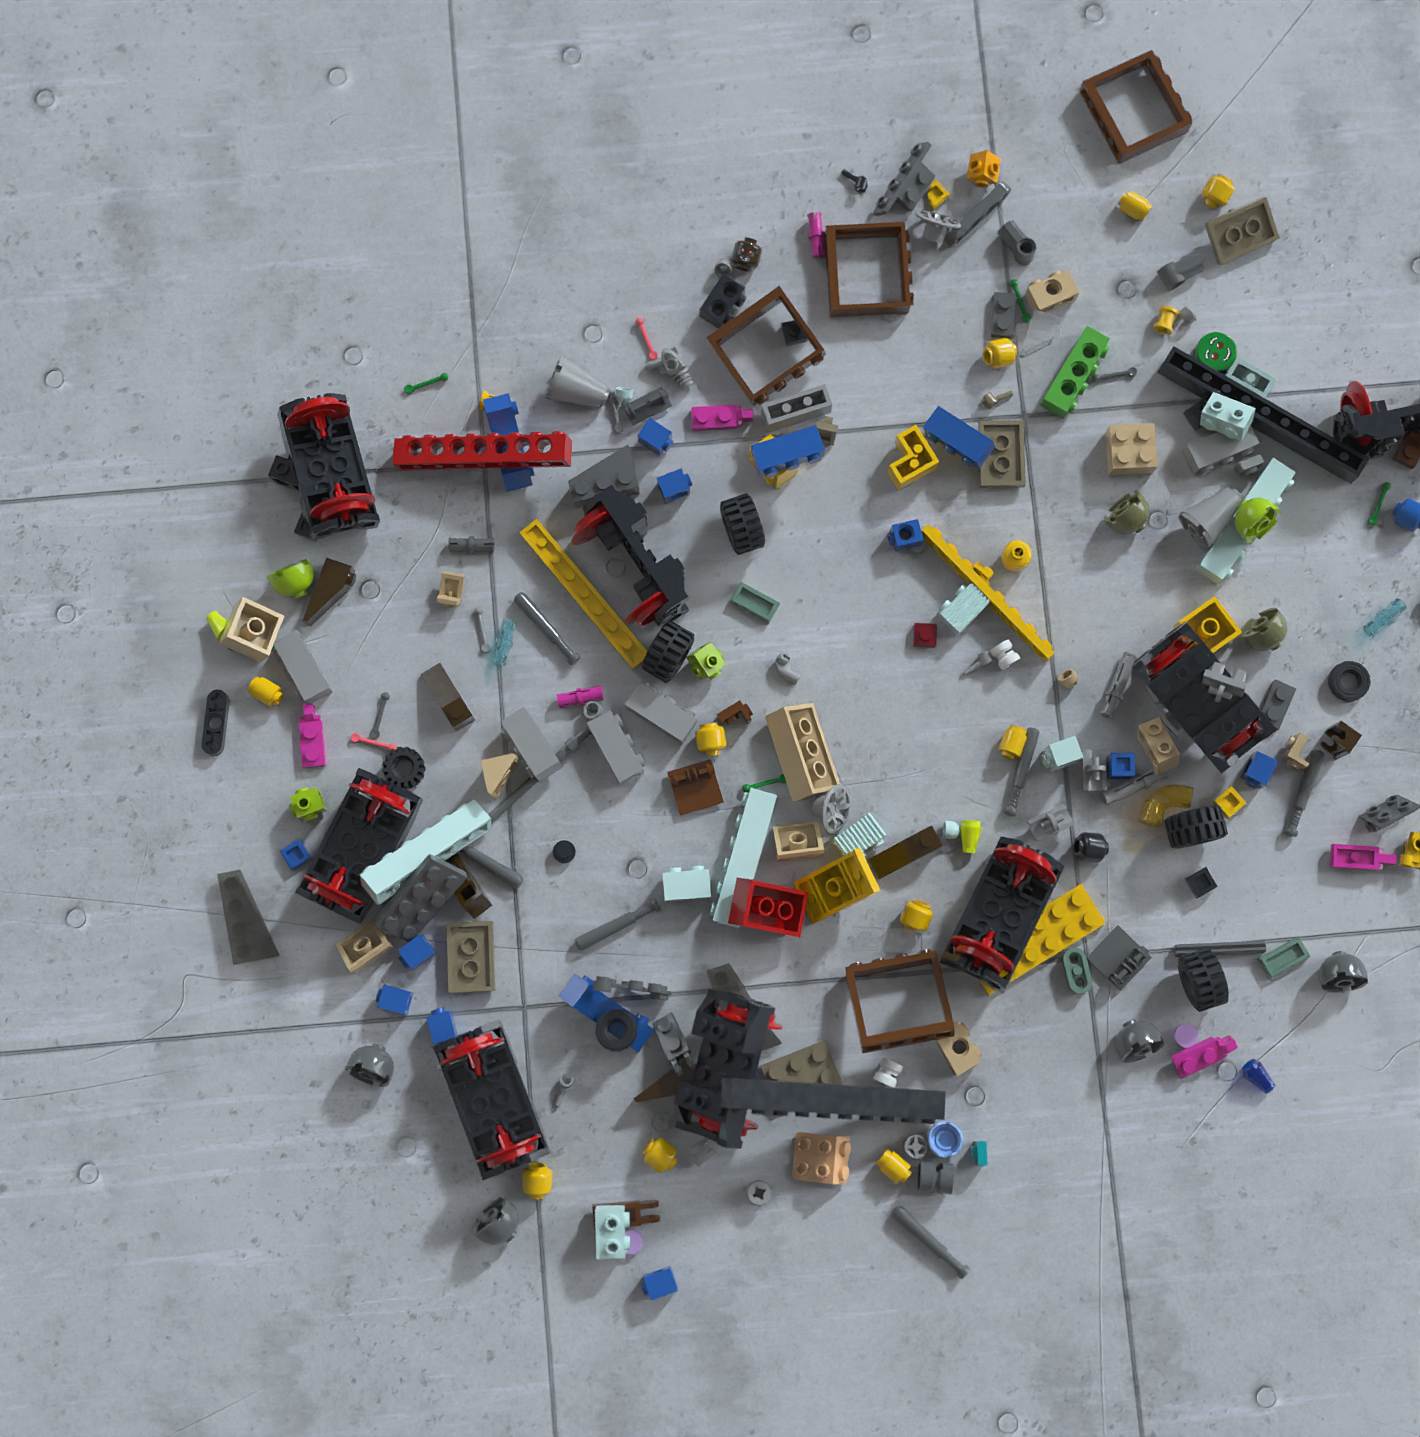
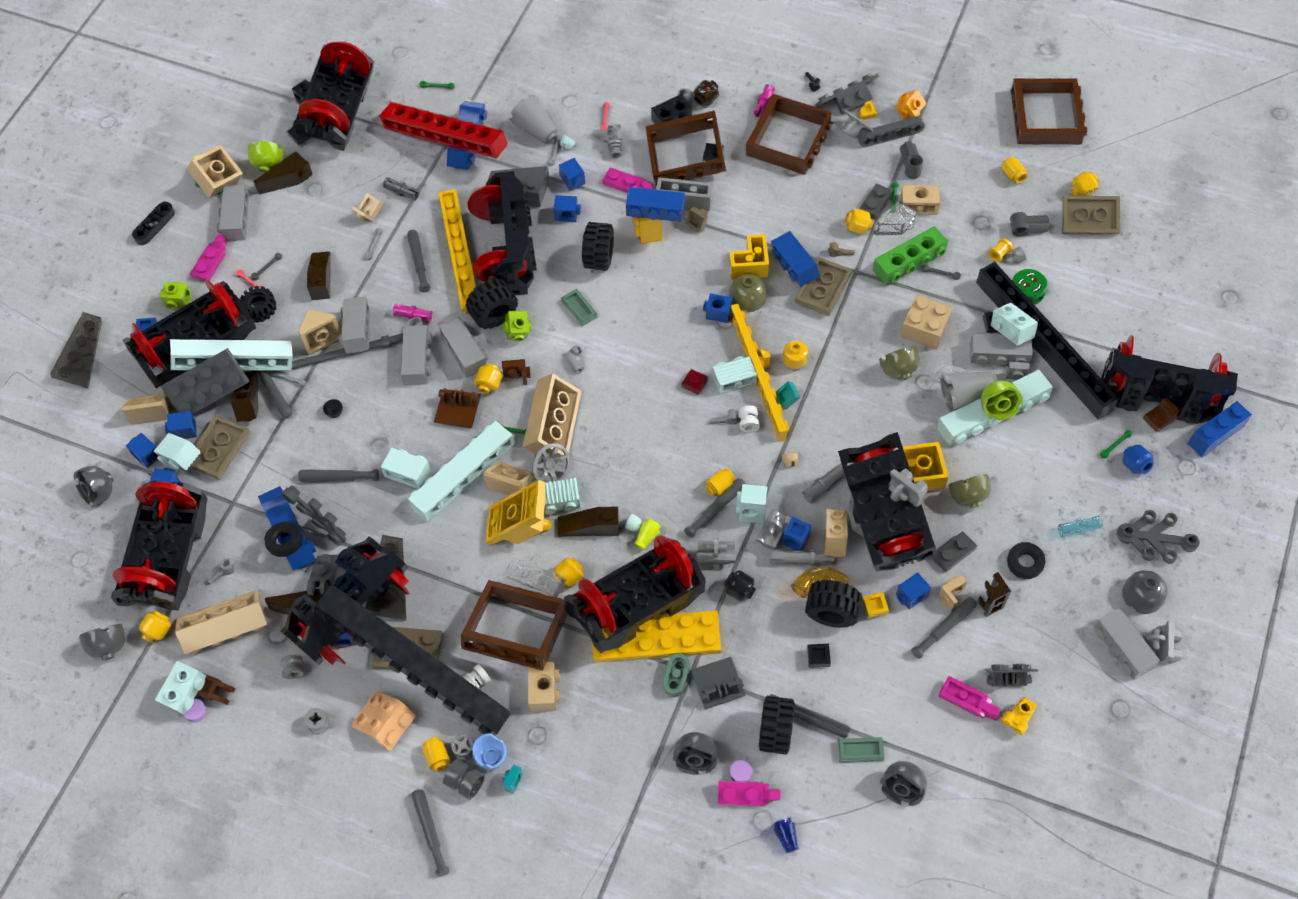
camera: 30 degrees right, 20 degrees down
yellow brick [247,676,283,707] -> none
clear light blue pin [492,619,517,666] -> none
dark grey hinge [623,387,672,426] -> none
blue brick [641,1266,678,1300] -> none
yellow head [642,1137,678,1173] -> none
red brick [728,877,809,938] -> none
light aqua brick [1226,357,1276,398] -> none
none -> light aqua brick [154,433,200,470]
none -> tan slope [175,589,267,655]
none -> light grey hinge [269,370,306,386]
none -> olive cylinder [729,274,767,312]
none -> teal plate [775,381,800,409]

